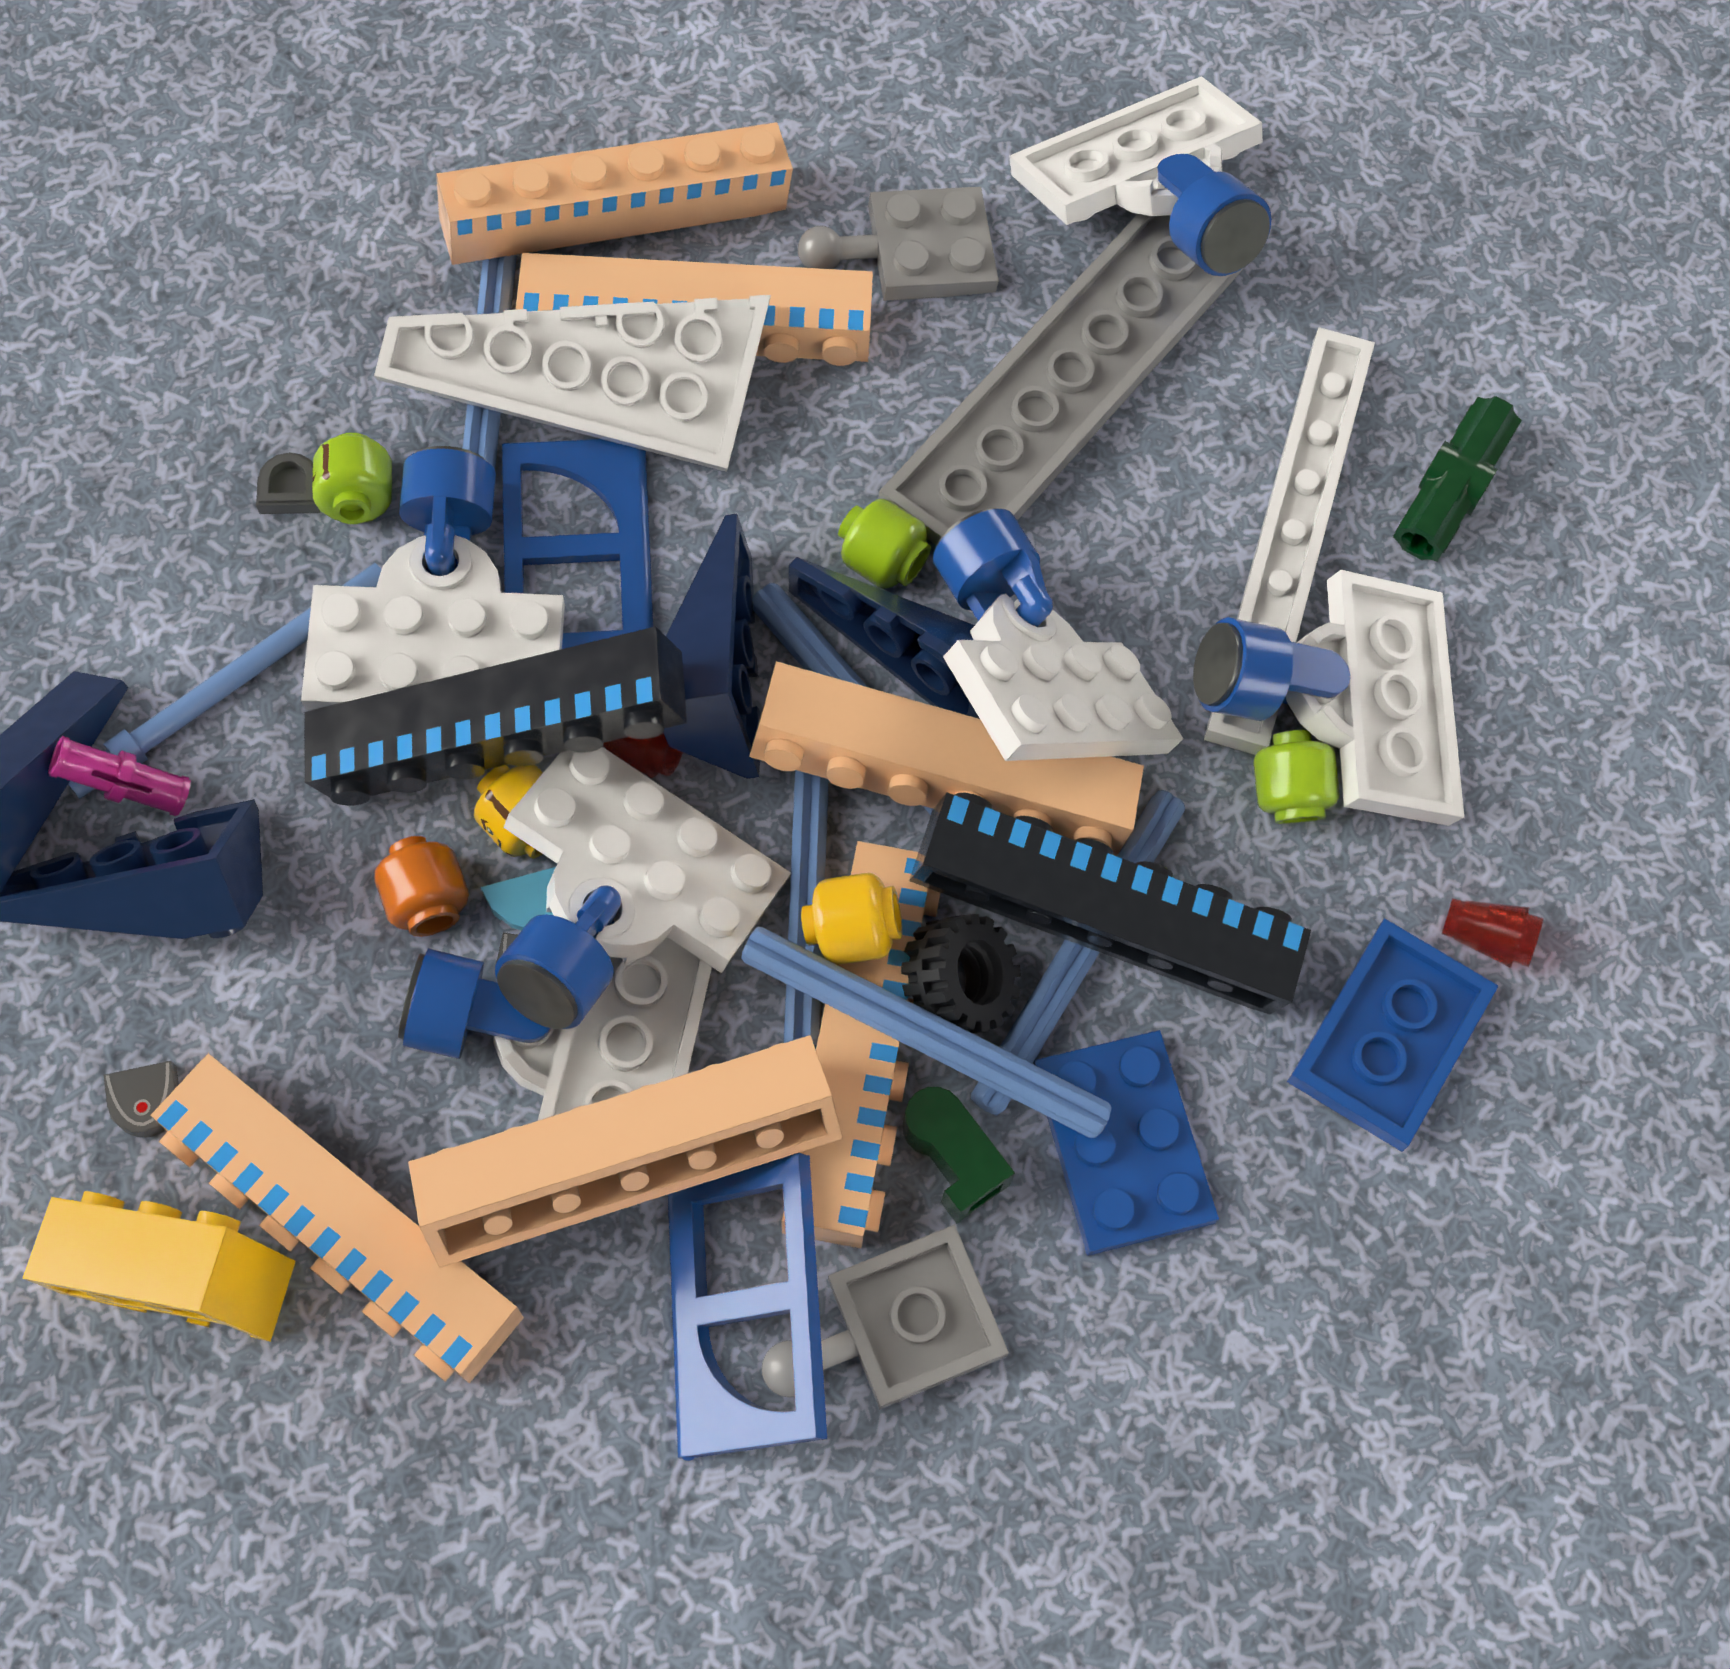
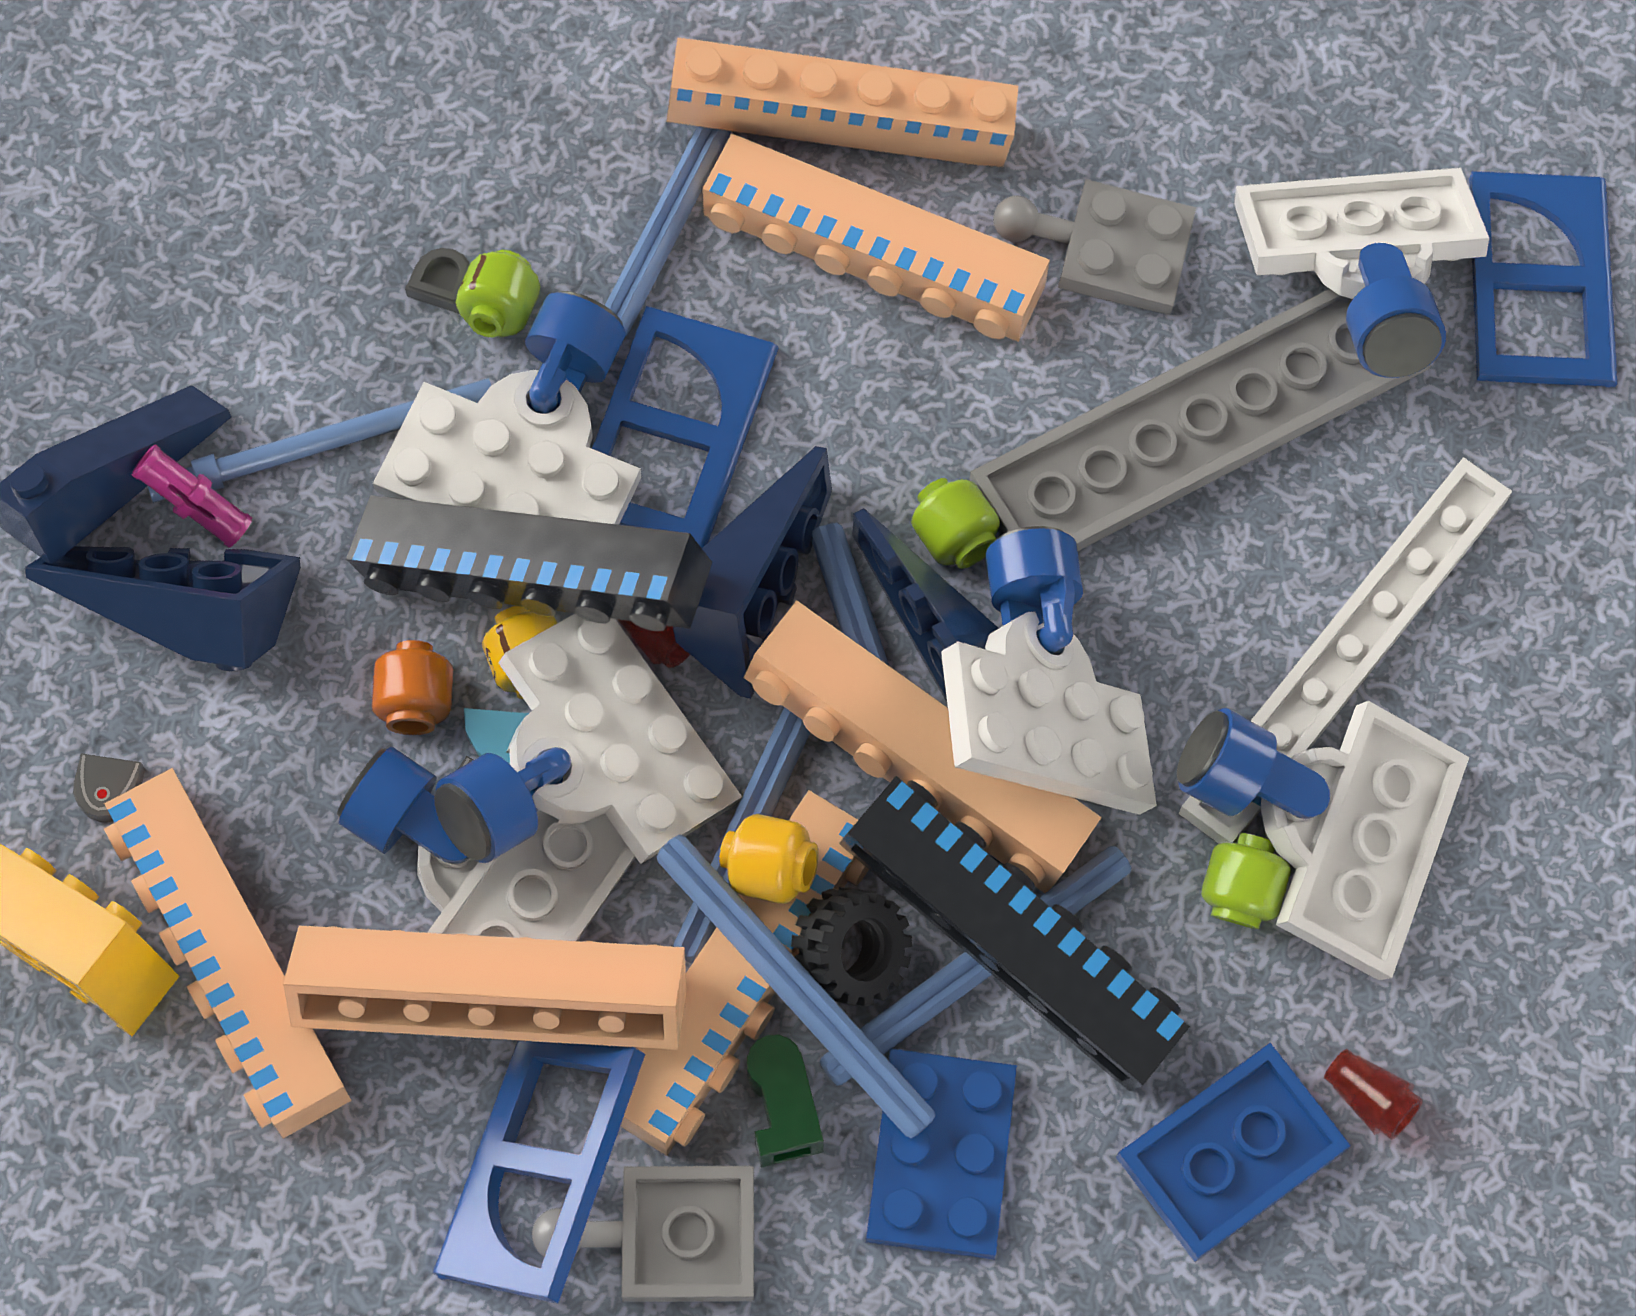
camera: 25 degrees right, 0 degrees up
white wing [374,295,771,472] -> none
dark green piece [1393,396,1522,562] -> none
none -> blue window [1469,171,1618,388]

